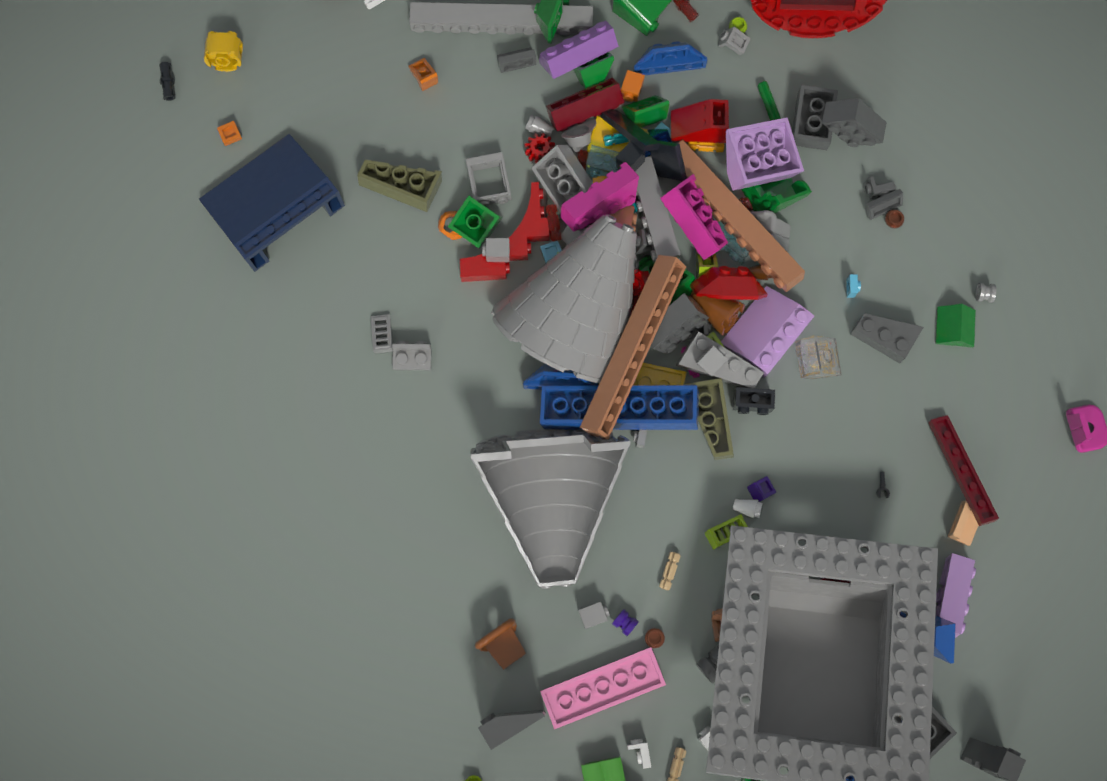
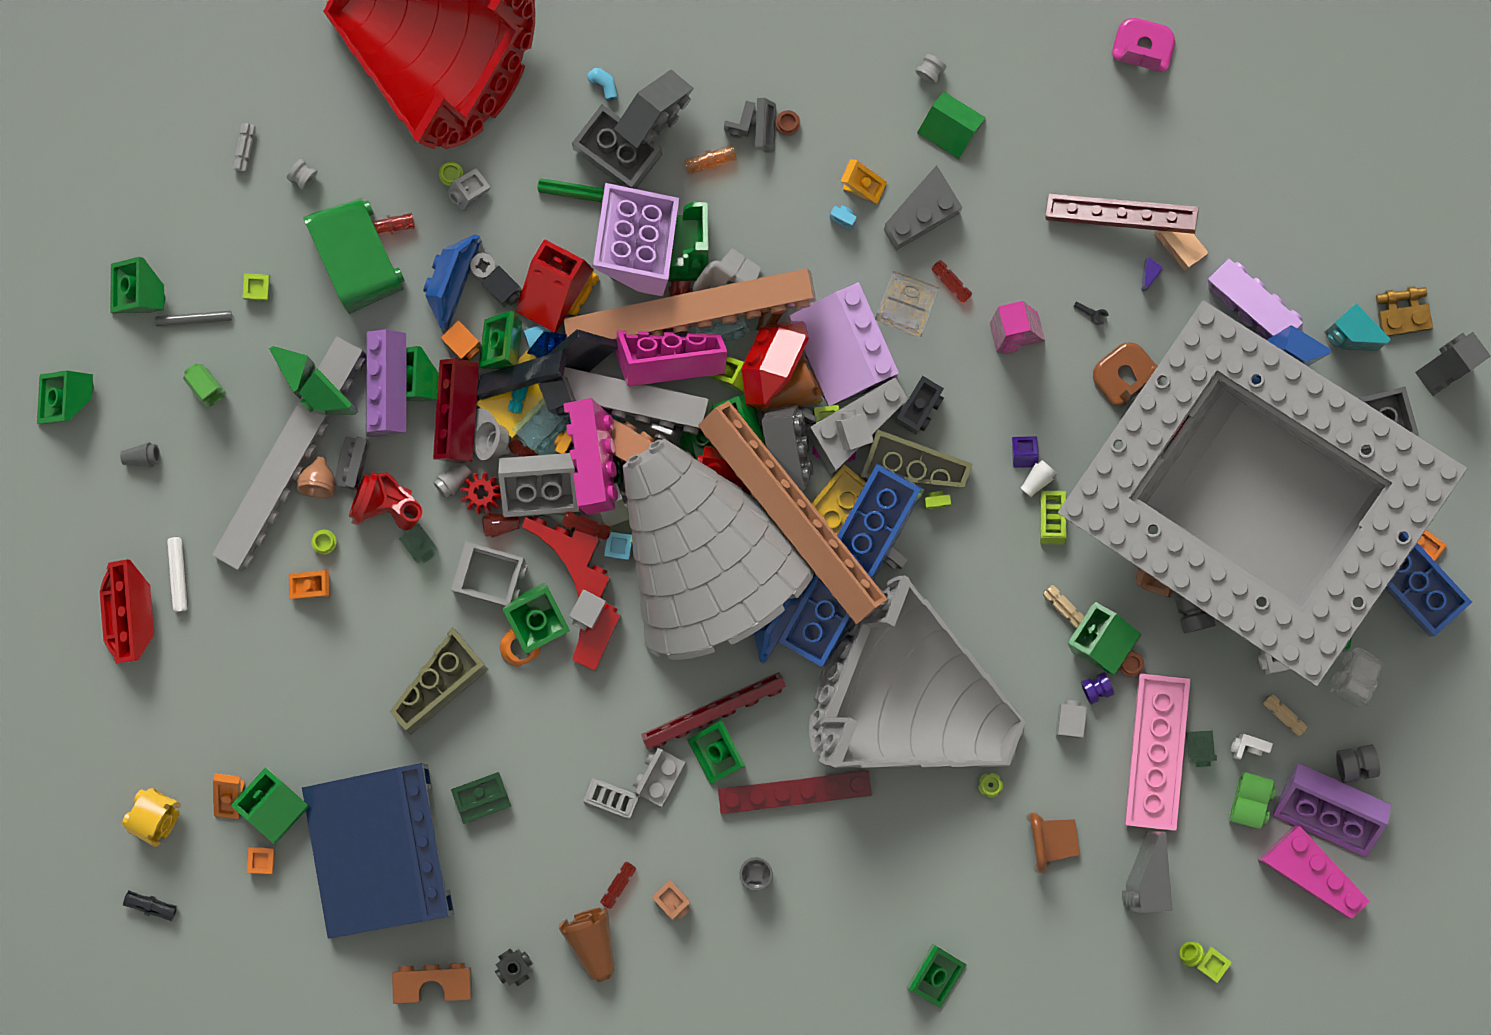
camera: 65 degrees left, 5 degrees up
none -> orange slope [213,773,245,820]
none -> green slope [231,767,310,845]
none -> nougat helmet [297,457,335,498]
none -> lime plate [311,529,337,555]
none -> red piece [349,472,423,530]
none -> dark orange arch [392,963,472,1004]
none -> clear green bracket [399,523,438,563]
none -> dark green plate [451,772,512,824]
none -> light grey wheel [470,253,496,281]
none -> black brick [481,266,522,307]
none -> clear red cone [482,513,520,538]
none -> pearl dark grey brick [495,948,533,987]
none -> dark orange cone [559,908,615,982]
none -> medium azure arm [587,68,618,101]
none -> clear red axle [600,862,636,909]
none -> dark red plate [641,672,786,749]
none -> nougat bracket [652,880,691,920]
none -> clear orange pin [685,145,737,175]
none -> green slope [687,720,745,784]
none -> dark red plate [718,771,872,814]
none -> dark grey wheel [739,857,773,891]
none -> light orange slope [840,159,887,204]
none -> green slope [906,944,967,1008]
none -> lime plate [923,491,951,510]
none -> clear red axle [932,260,972,303]
none -> lime plate [978,773,1003,798]
none -> dark pink wedge [990,301,1045,354]
none -> green slope [1068,602,1141,677]
none -> dark orange piece [1093,342,1158,406]
none -> dark purple slope [1141,257,1163,291]
none -> clear green bracket [1186,730,1217,767]
none -> teal slope [1325,303,1391,351]
none -> pearl gold plate [1376,286,1433,336]

